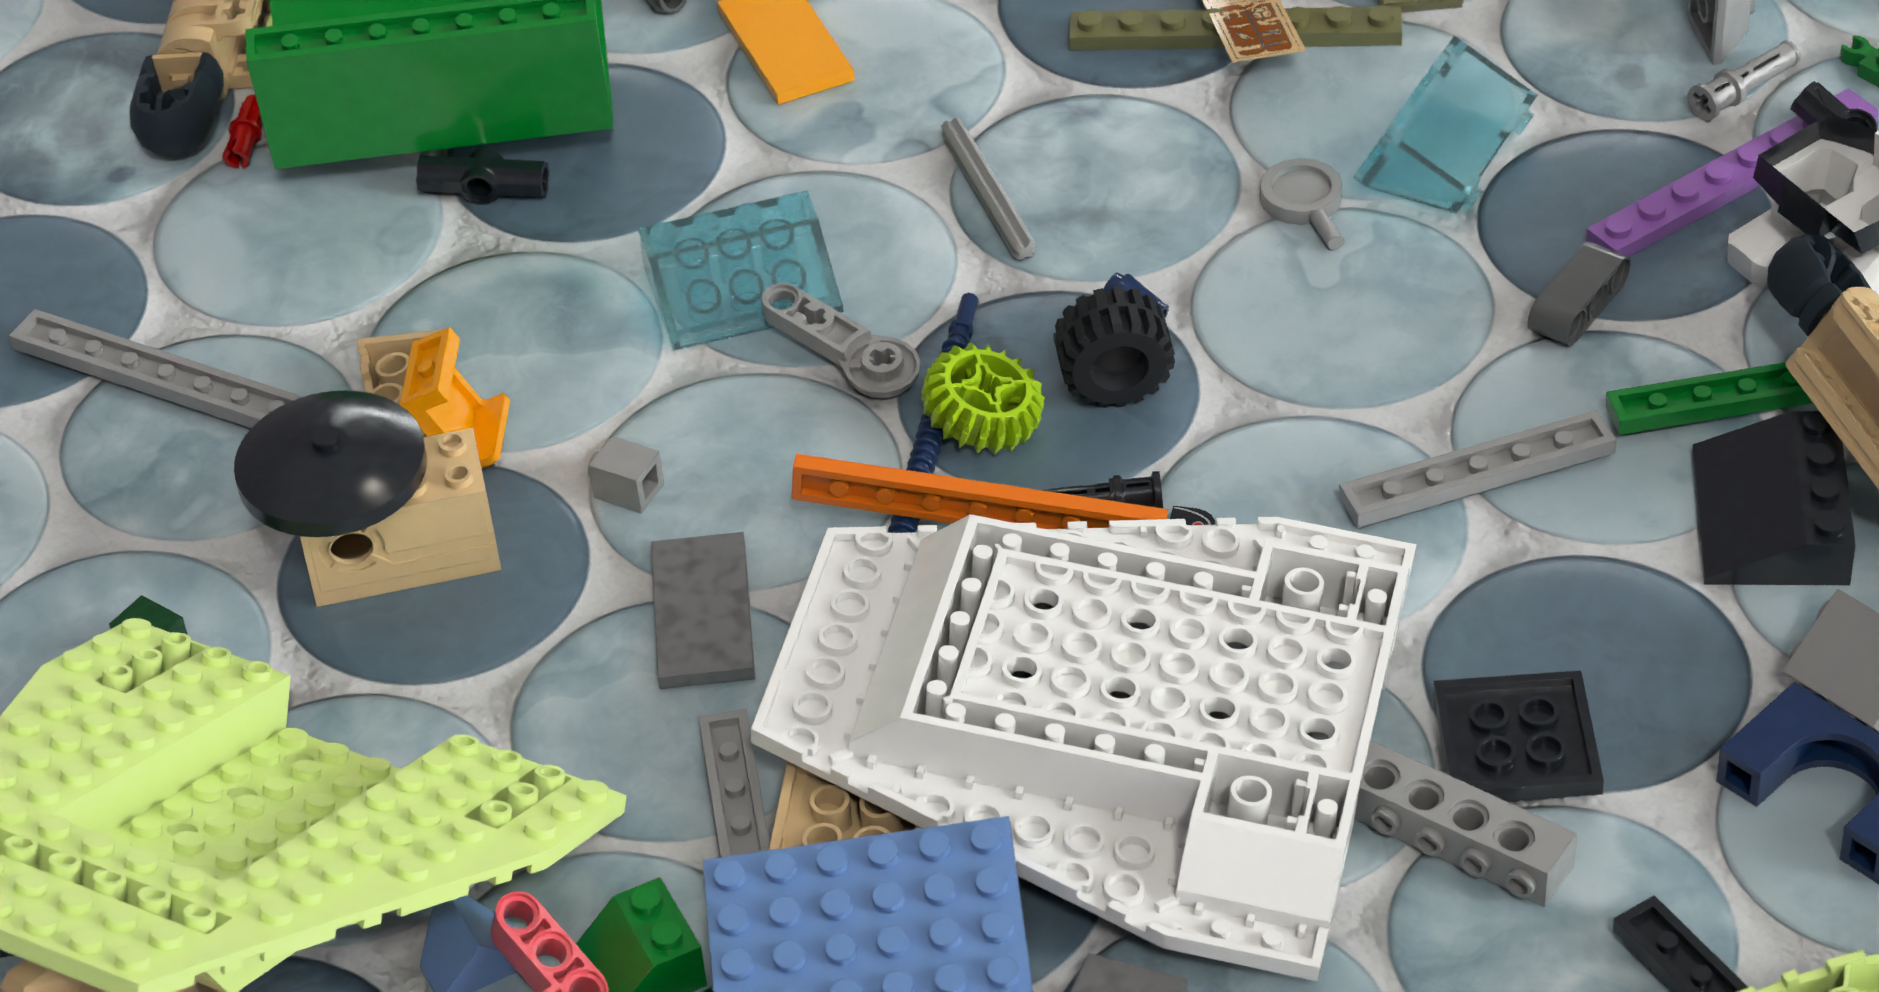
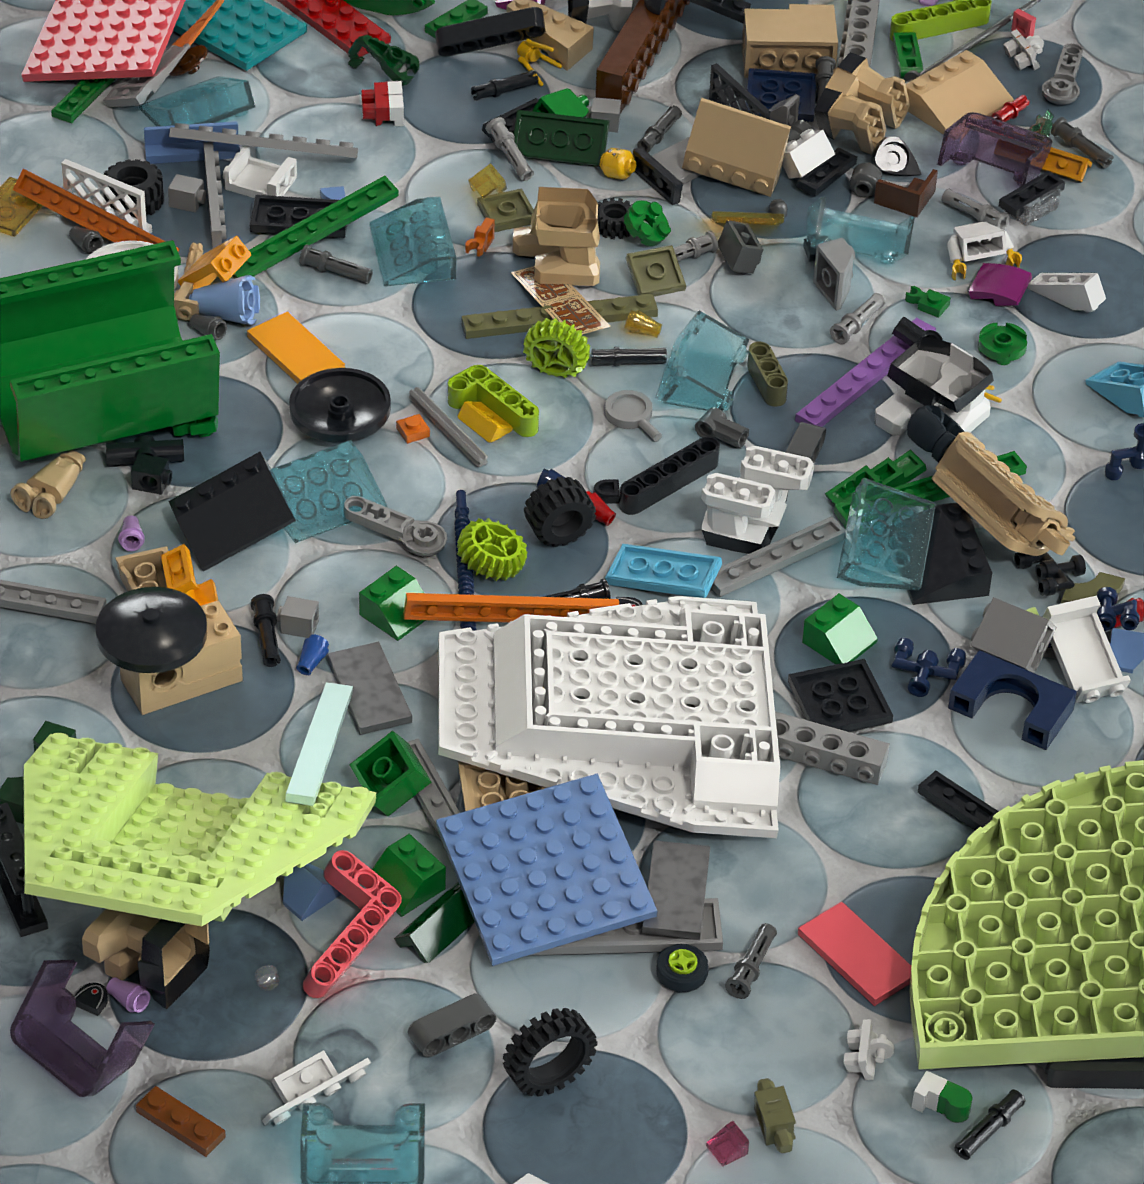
camera: 20 degrees left, 0 degrees up
none -> tan piece [11,450,86,519]
none -> lavender cone [118,516,145,551]
none -> black brick [131,454,173,495]
none -> black slope [168,452,296,571]
none -> green plate [172,415,218,437]
none -> black pin [250,594,281,667]
none -> light aqua tile [285,682,353,806]
none -> black dish [289,368,391,443]
none -> blue cone [296,634,329,676]
none -> green brick [349,730,432,816]
none -> green slope [359,565,426,641]
none -> orange plate [396,414,430,444]
none -> lime beam [448,365,539,437]
none -> yellow slope [458,401,513,443]
none -> lime gear [523,317,590,378]
none -> red cone [587,491,616,526]
none -> black pin [591,347,667,366]
none -> black tile [593,479,620,504]
none -> medium azure tile [605,544,722,598]
none -> black beam [619,436,720,515]
none -> clear yellow cone [624,310,663,338]
none -> dark grey piece [695,407,749,449]
none -> white piece [701,446,814,554]
none -> olive beam [747,342,788,407]
none -> green slope [802,593,878,665]
none -> green slope [825,449,927,505]
none -> clear light blue slope [837,478,936,590]
none -> dark blue piece [892,638,966,697]

